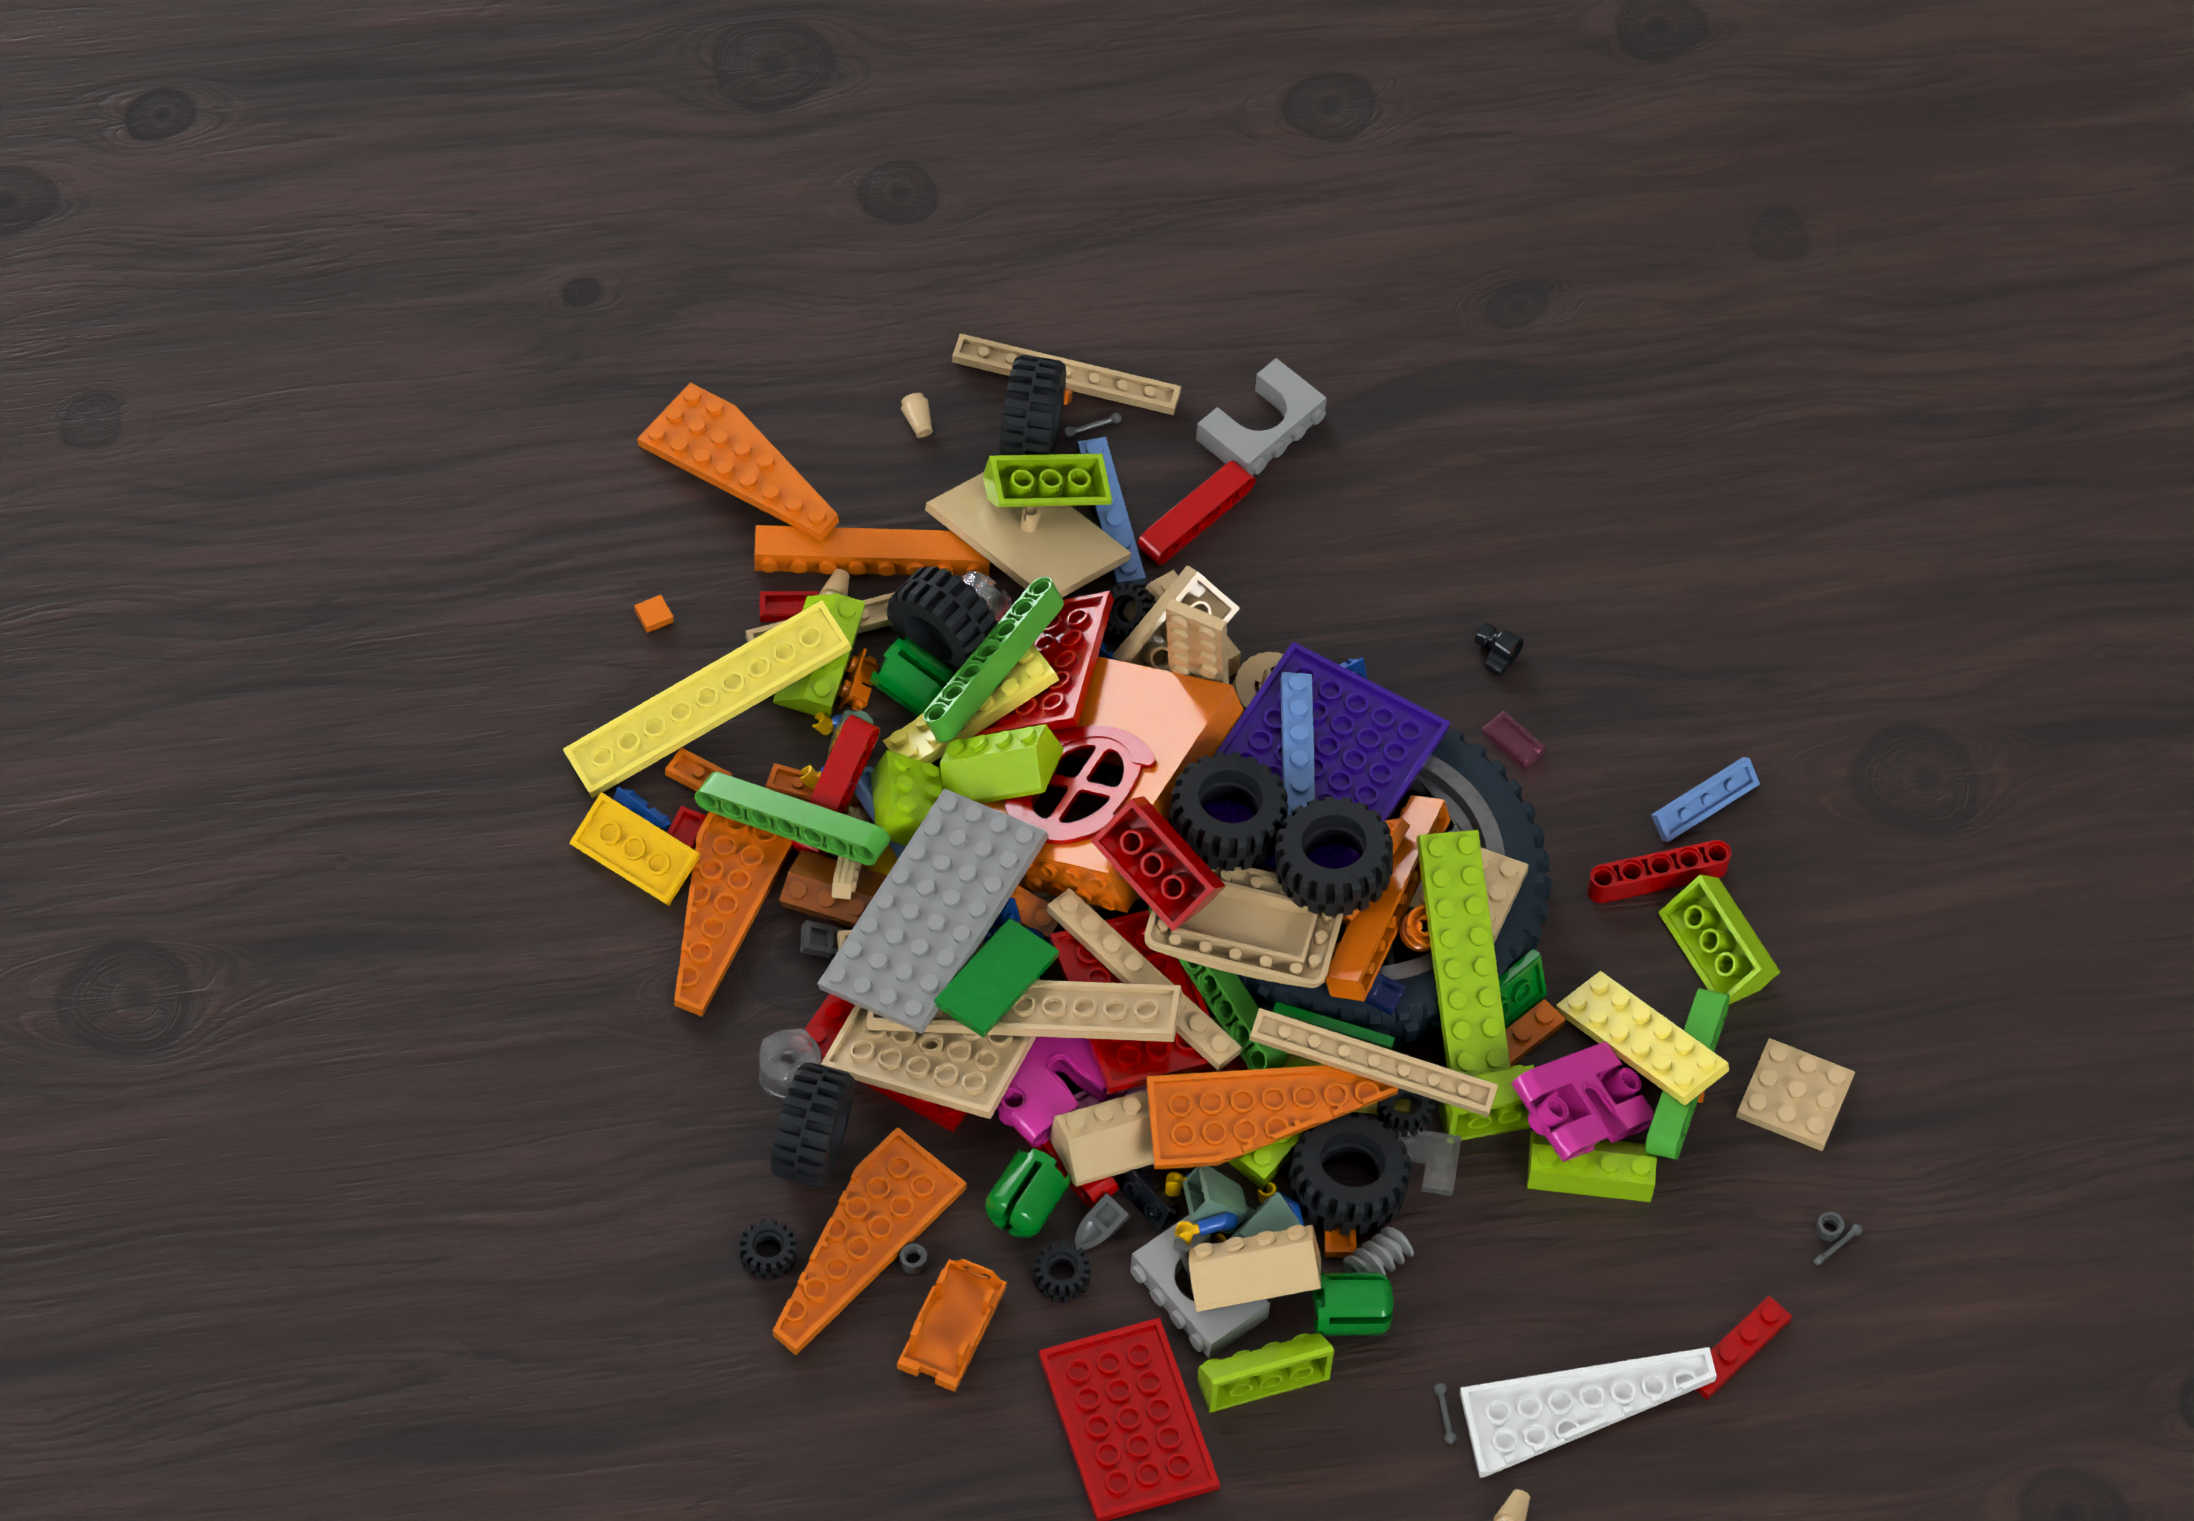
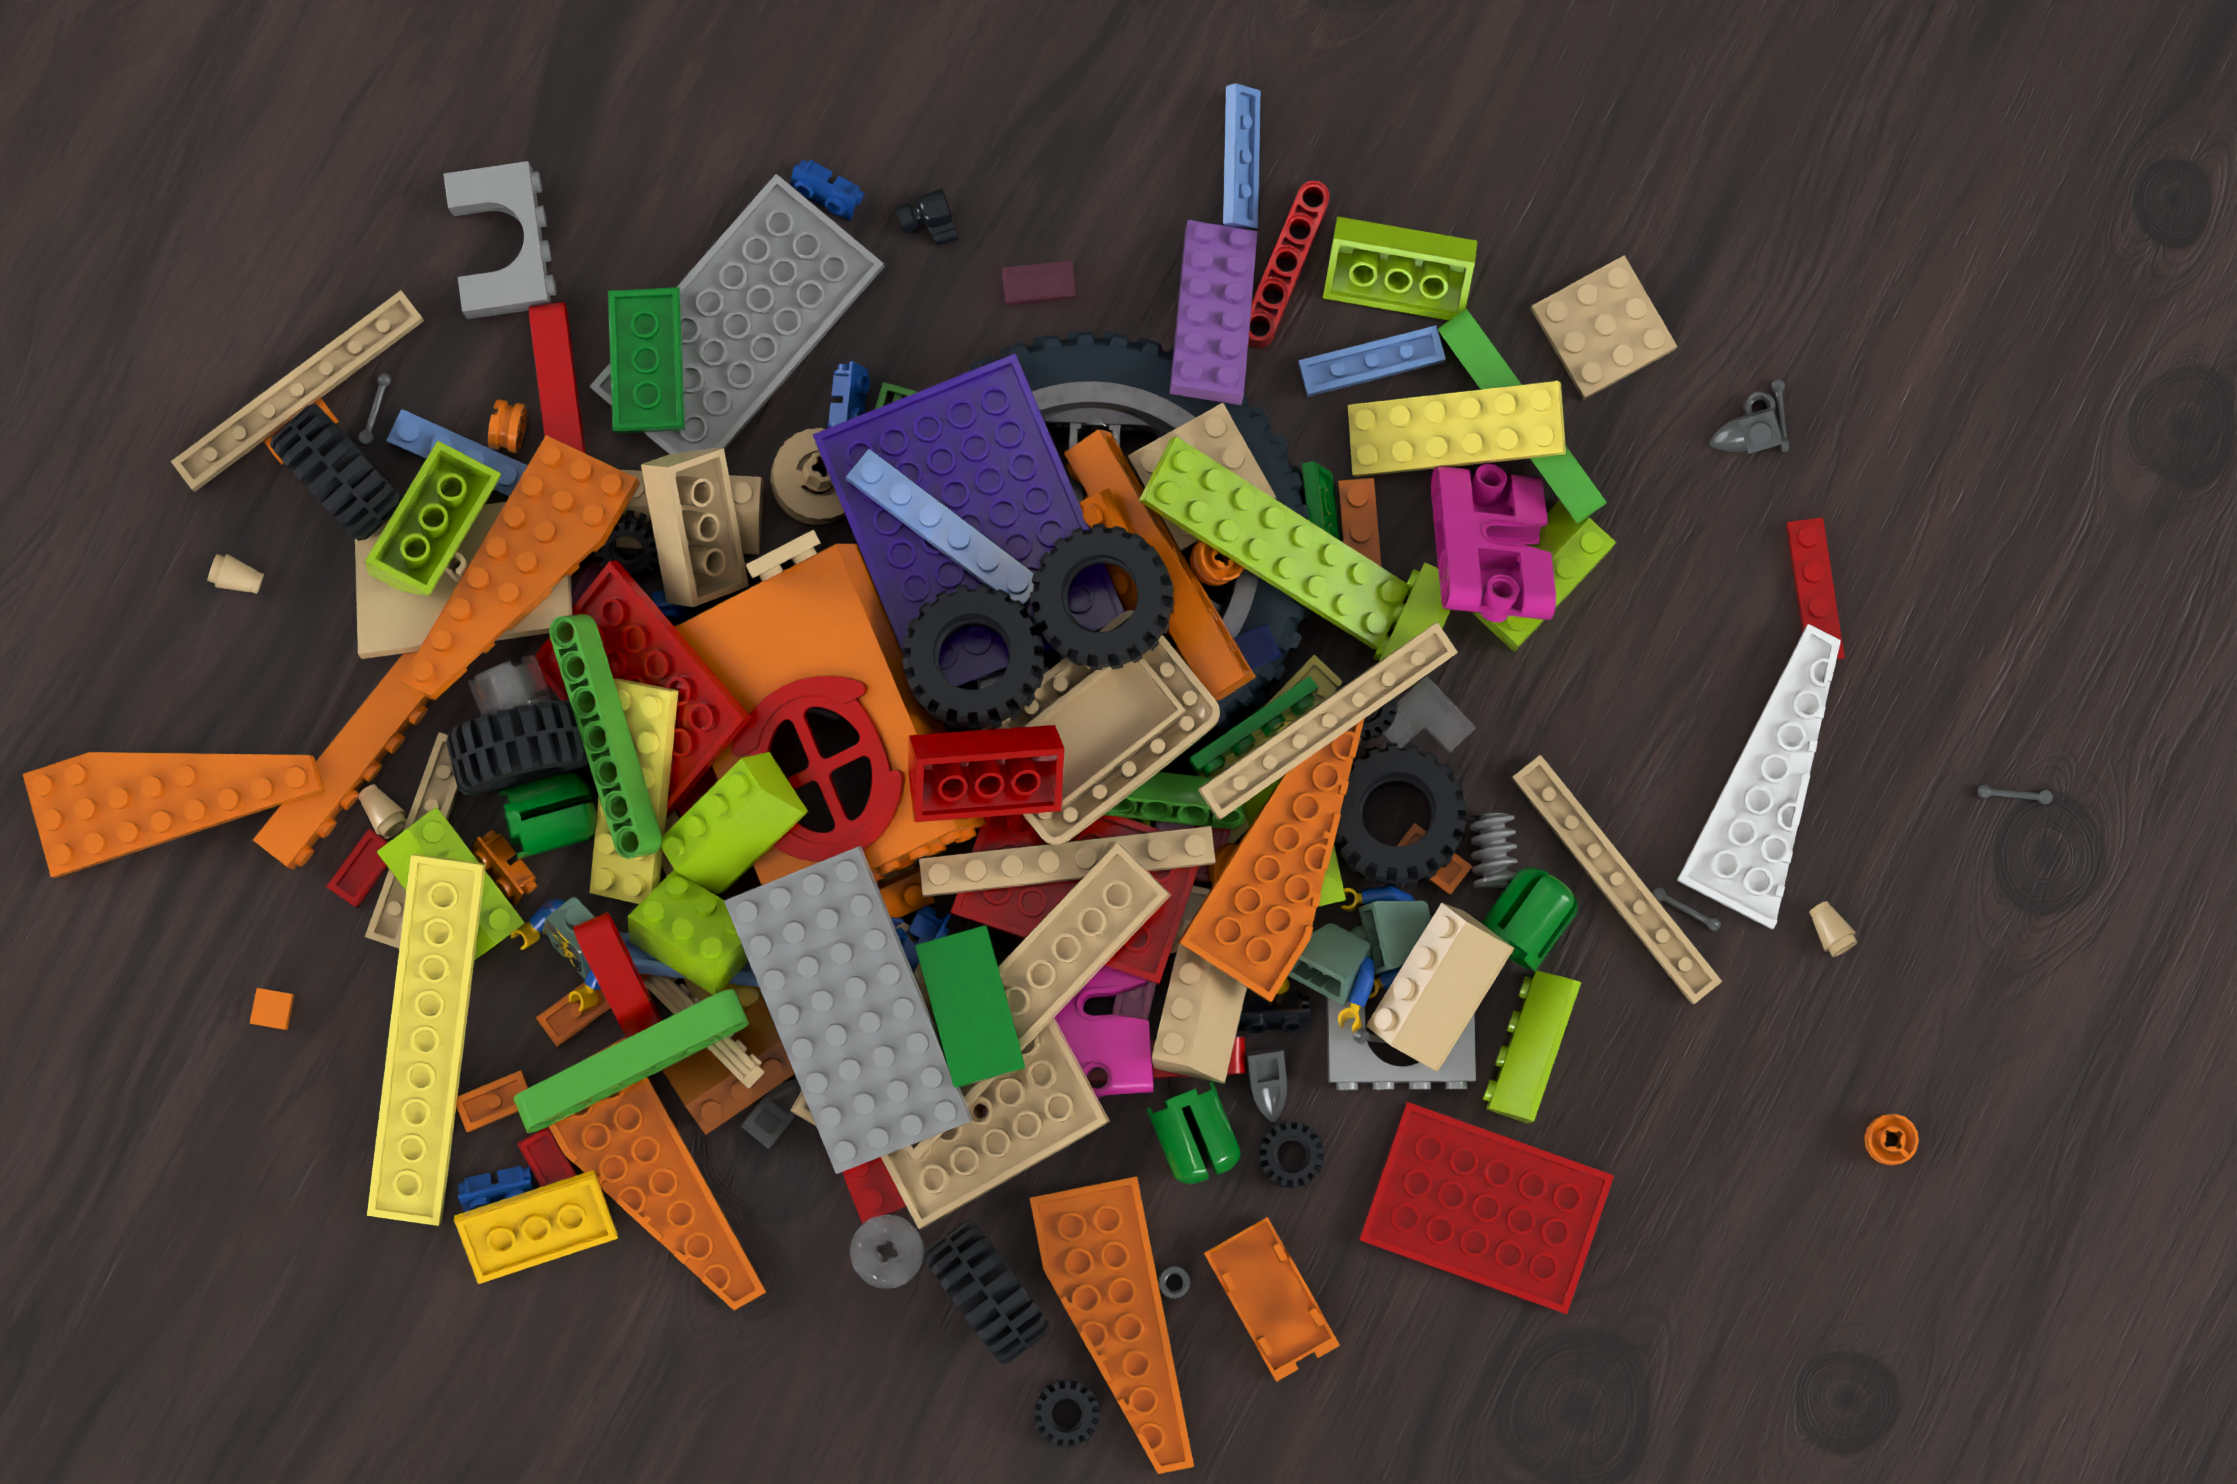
camera: 50 degrees left, 25 degrees up
none -> orange wing [401,435,640,700]
none -> orange wheel [488,399,528,454]
none -> light grey plate [589,174,885,455]
none -> green tile [608,287,685,434]
none -> blue hinge [790,159,865,221]
none -> medium lavender plate [1170,220,1258,405]
none -> medium blue plate [1298,326,1446,397]
none -> tan plate [1511,755,1722,1005]
none -> dark grey plate [1709,407,1783,454]

